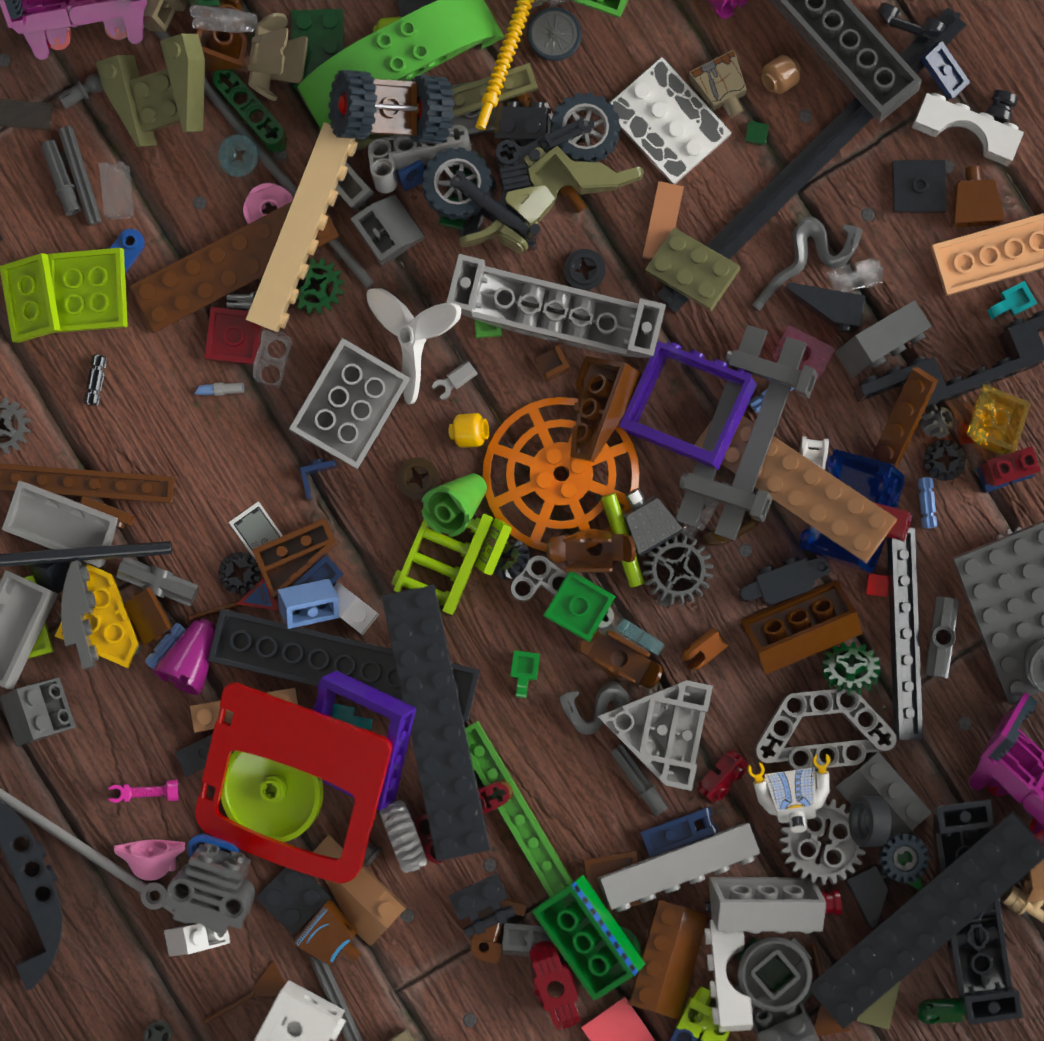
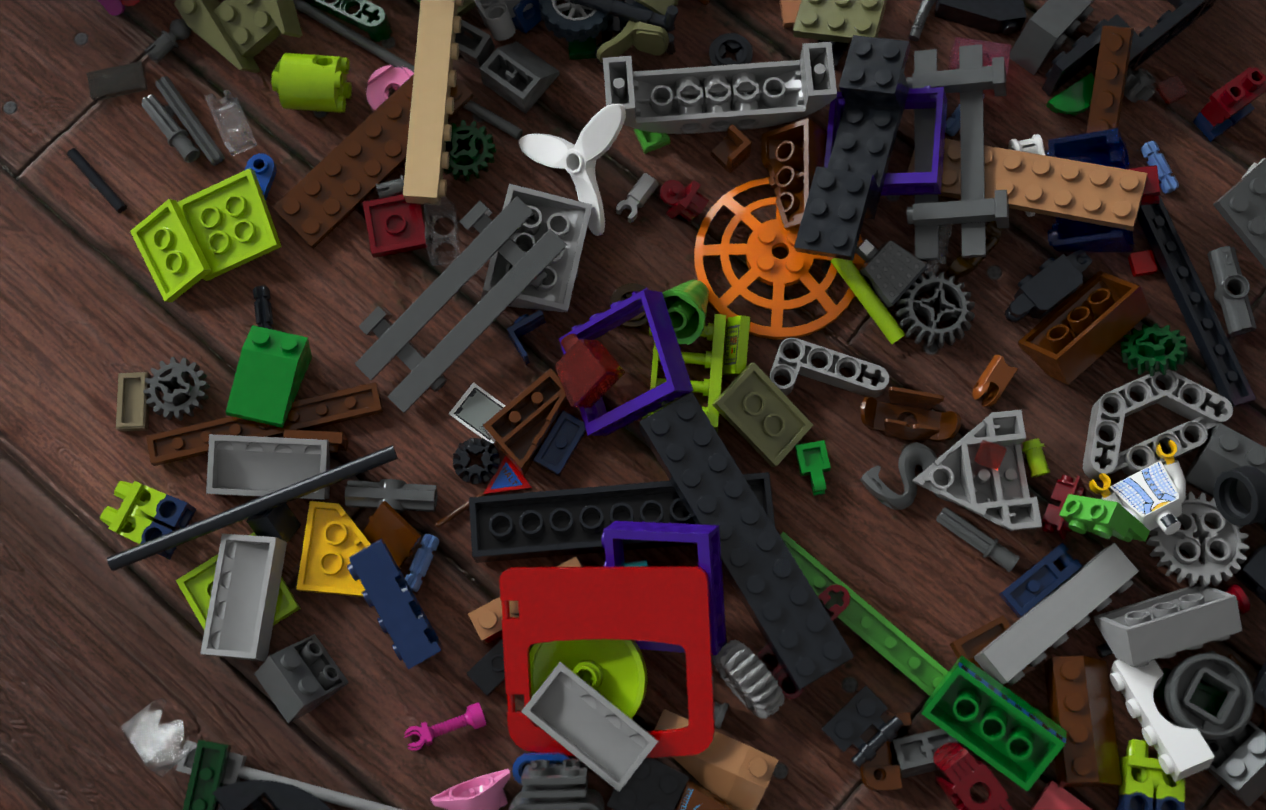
camera: 15 degrees left, 10 degrees down
dark grey slope [61,561,99,670] -> none
magenta cone [153,619,216,695] -> none
light grey piece [194,382,244,396] -> none
clear light blue gear [218,135,259,177] -> none
medium blue brick [278,579,339,629] -> none
white slope [334,582,379,635] -> none
yellow head [449,413,489,448] -> none
black gear [494,539,529,580] -> none
green tile [543,572,616,642] -> none
reddish brown piece [547,529,636,572] -> none
clear light blue beam [616,618,665,656] -> none
black gear [924,439,967,481] -> none
clear yellow slope [967,384,1031,455] -> none
none -> green slope [226,325,312,428]
none -> lime cylinder [271,53,352,113]
none -> dark blue wedge [347,538,441,669]
none -> dark grey fence [355,196,567,413]
none -> light grey slope [521,662,658,792]
none -> clear red torso [556,334,625,408]
none -> dark purple window [559,288,693,436]
none -> dark red hips [660,180,709,222]
none -> olive plate [712,362,813,467]
none -> black bracket [794,35,911,261]
none -> clear red piece [974,440,1006,470]
none -> lime pin [1022,438,1050,478]
none -> green tile [1046,73,1095,116]
none -> bright green plate [1059,494,1150,542]

